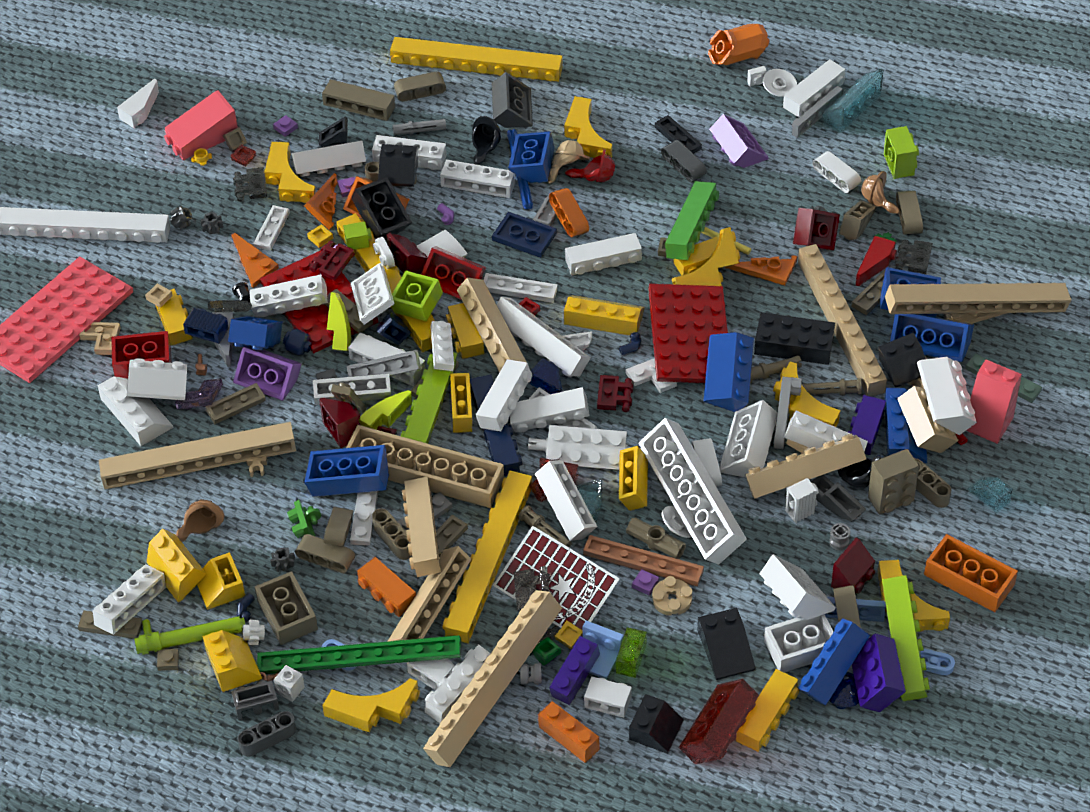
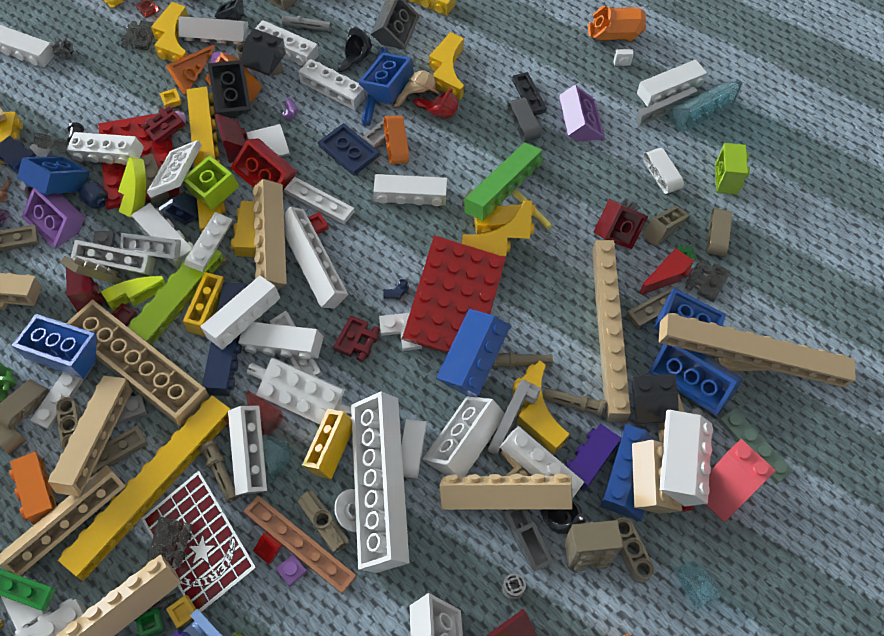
camera: 15 degrees right, 10 degrees up
dark grey gear [200,212,224,235] -> none
orange wing [231,233,279,288] -> none
white tile [253,205,290,251] -> none
lime brick [343,222,372,250] -> none
white plate [373,237,395,269] -> none
clear blue slope [529,358,562,394] -> none
white plate [563,331,592,351] -> none
yellow slope [564,295,645,335] -> none
tan plate [652,576,692,616] -> none
orange wing [725,255,798,286] -> none
black brick [754,312,835,365] -> none
white dish [763,69,797,97] -> none
white brick [785,478,818,523] -> none
medium nougat piece [861,171,900,214] -> none
none -> red tile [253,532,283,564]

